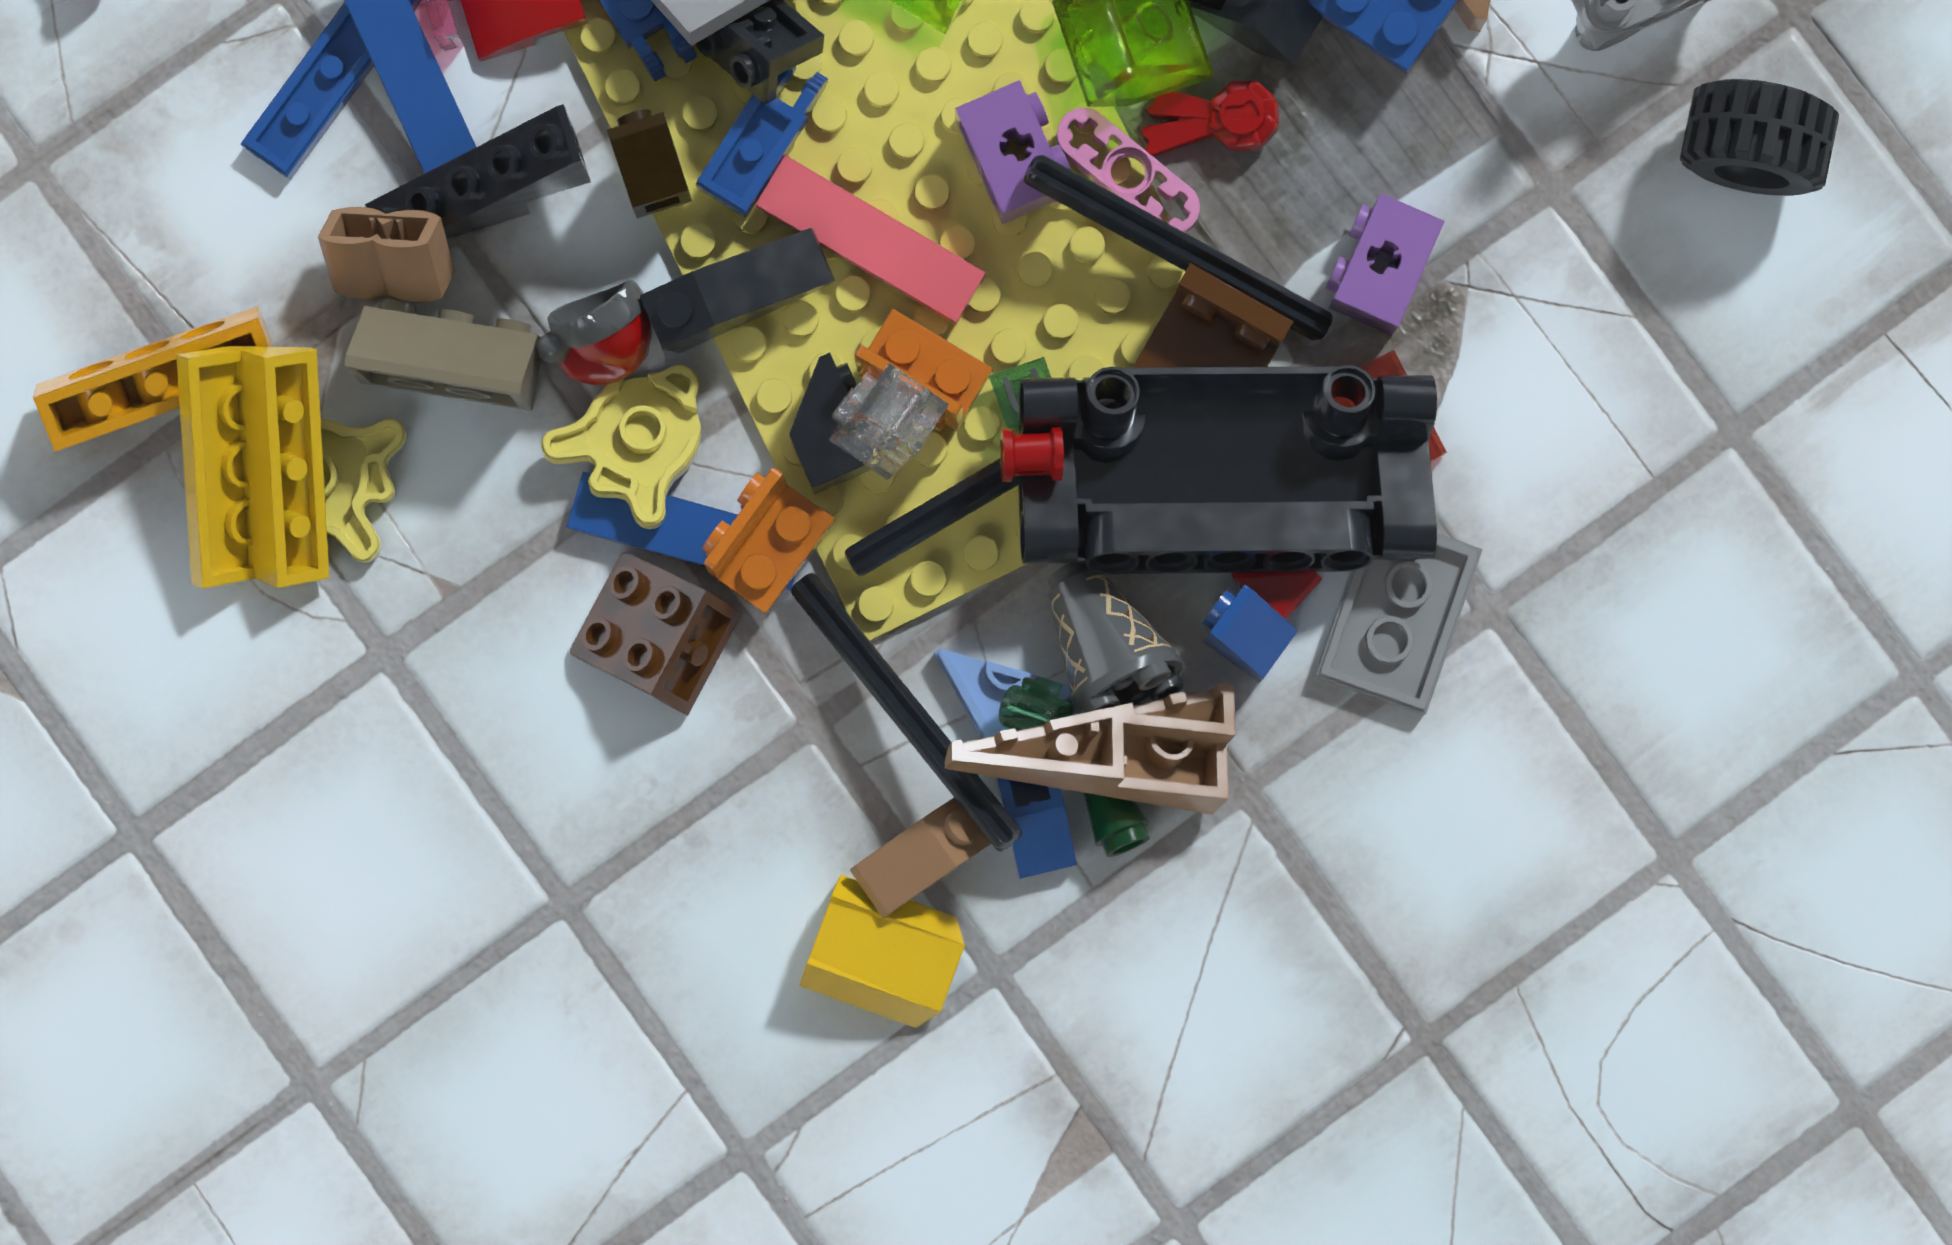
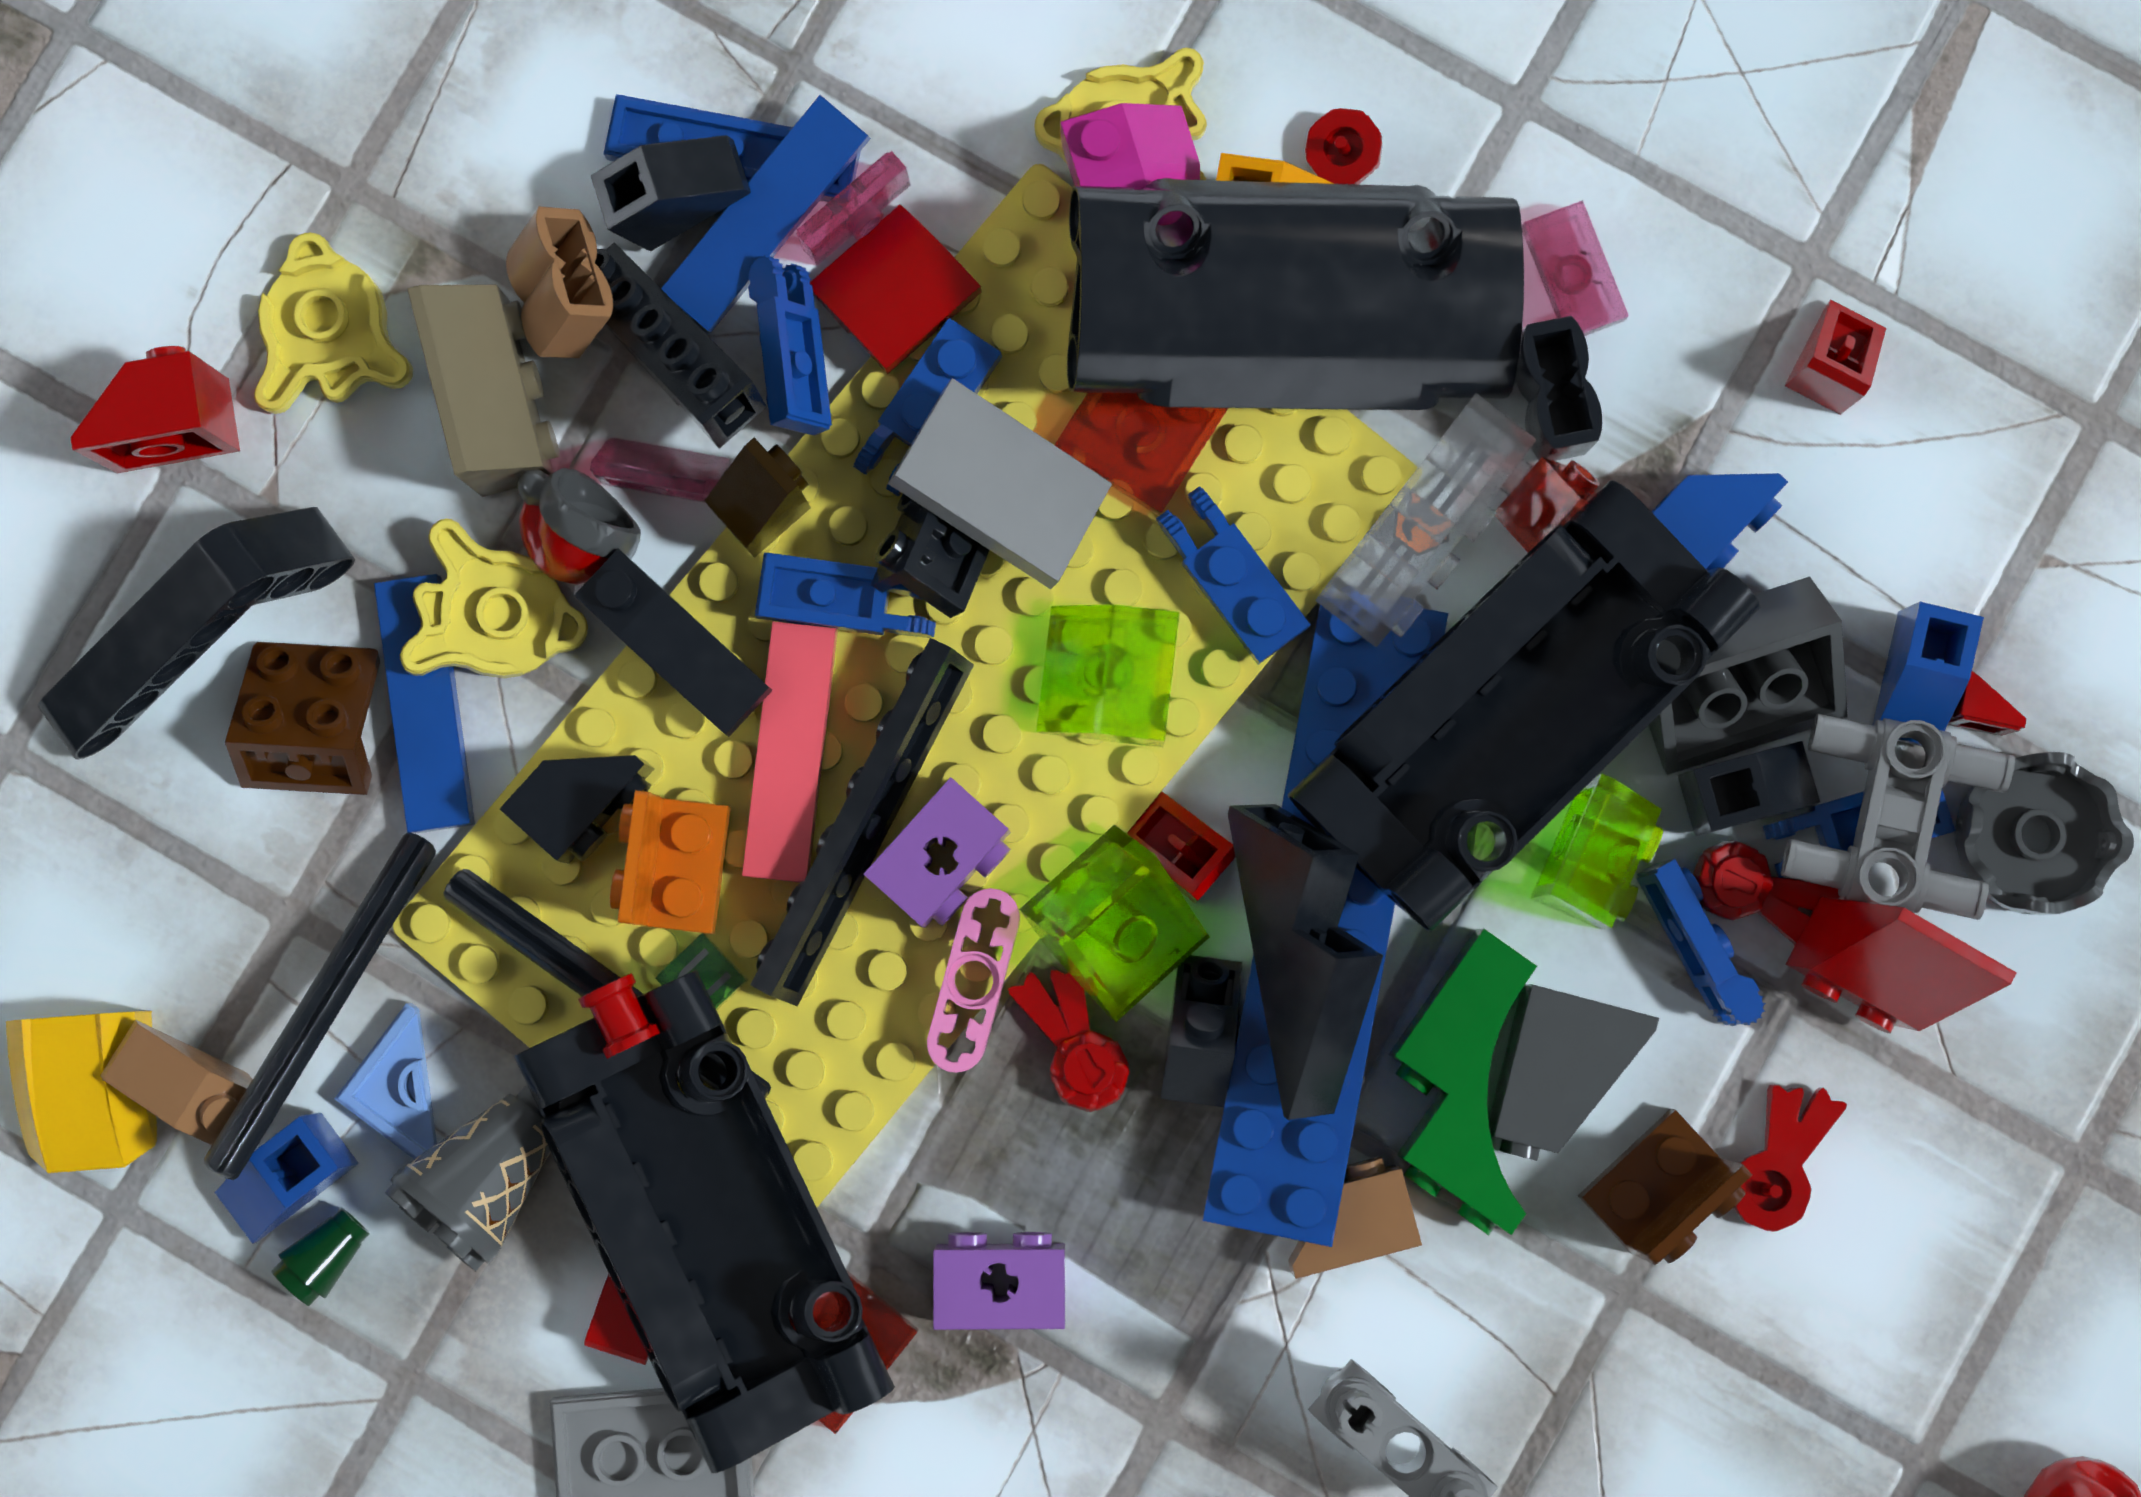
camera: 75 degrees right, 0 degrees up
light orange brick [33,306,274,452] -> none
yellow slope [176,346,329,589] -> none
orange bracket [702,467,835,615] -> none
clear brick [829,363,949,480] -> none
medium nougat wedge [945,683,1235,815] -> none
clear green gear [999,676,1072,731] -> none
black axle [1024,155,1333,340] -> none
reddish brown bracket [1132,263,1293,368] -> none
blue slope [1202,584,1298,683] -> none
none -> black beam [38,507,355,760]
none -> red slope [70,346,240,474]
none -> black slope [590,135,751,252]
none -> clear pink slope [590,438,731,503]
none -> blue hinge [747,255,832,436]
none -> black plate [750,638,974,1007]

